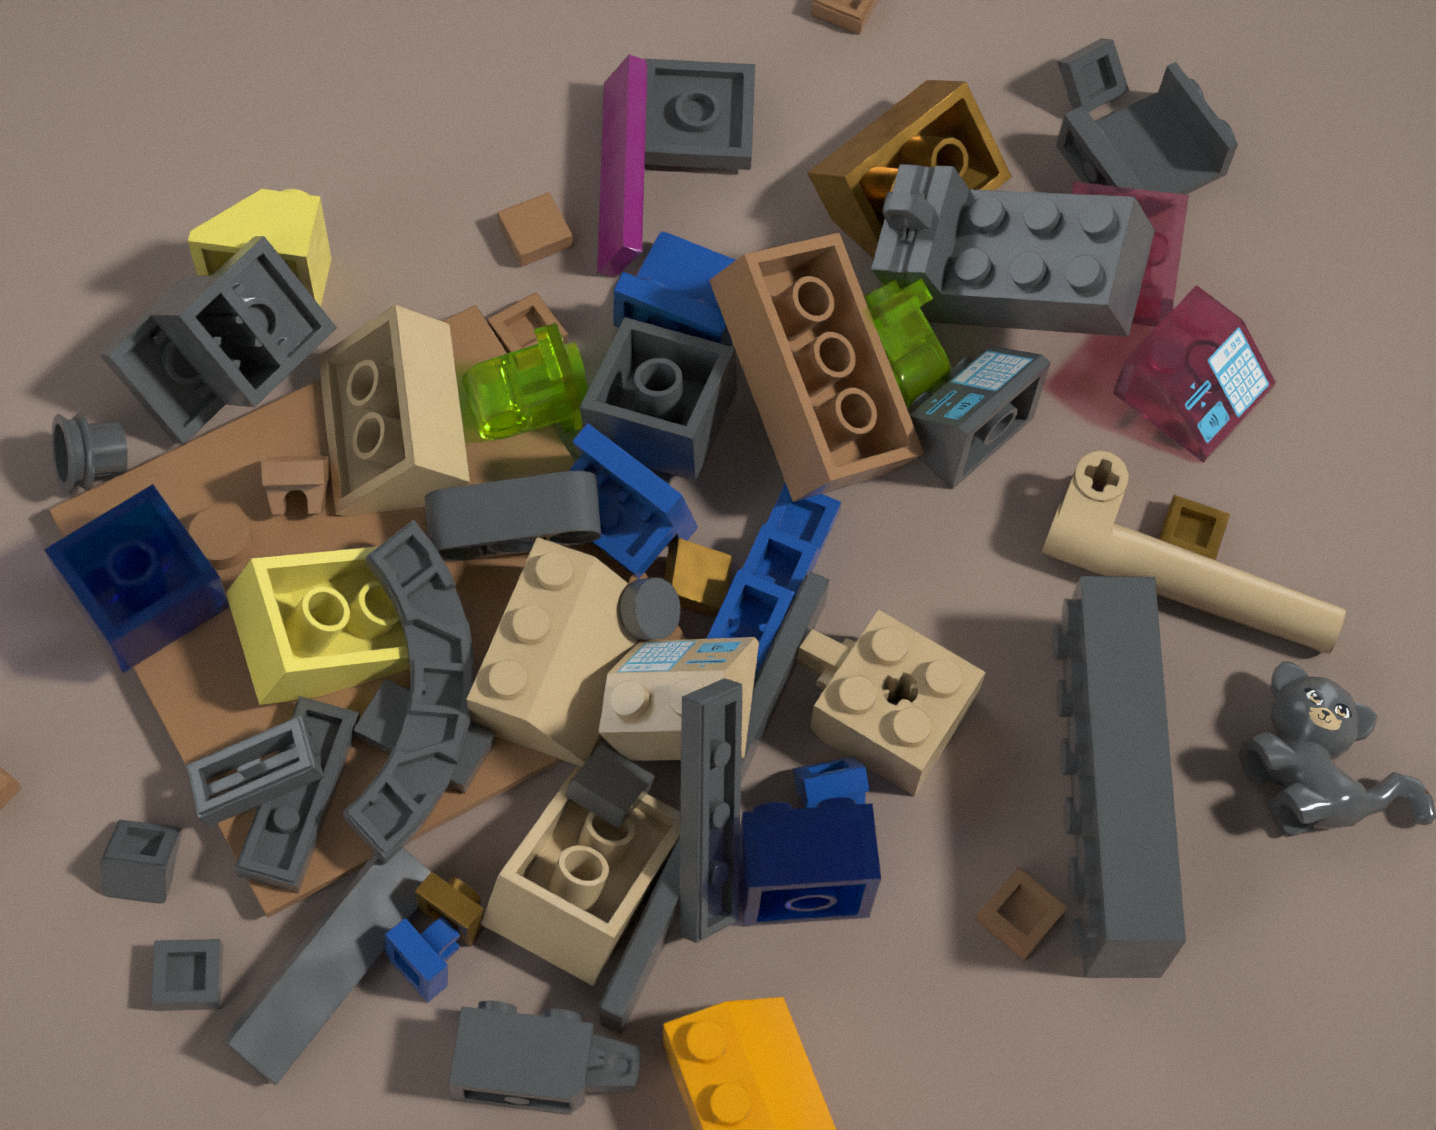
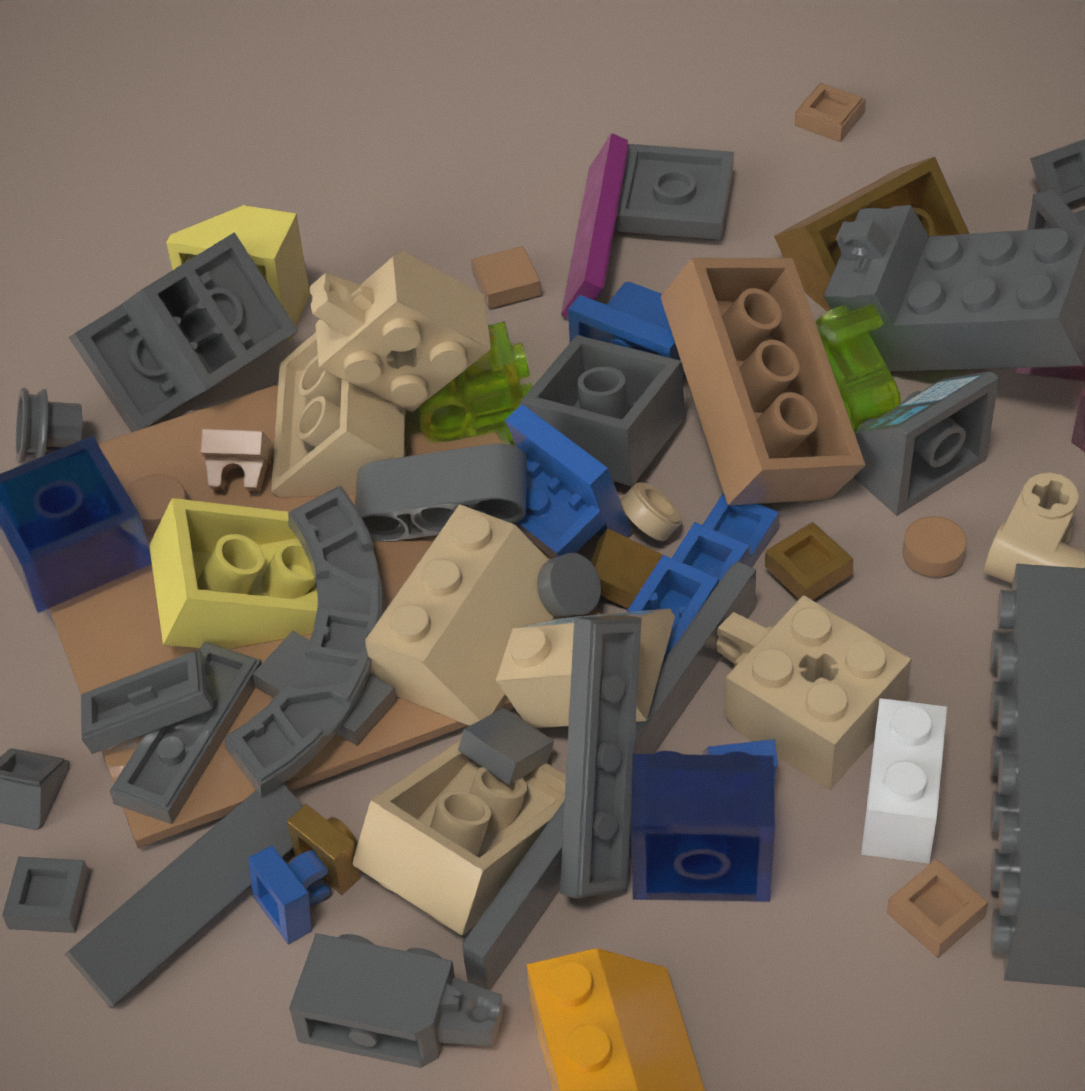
camera: 15 degrees right, 15 degrees down
none -> tan hinge [310,251,491,412]
none -> tan tile [621,483,681,541]
none -> pearl gold plate [765,522,854,600]
none -> white brick [861,698,947,864]
none -> medium nougat tile [903,516,967,577]

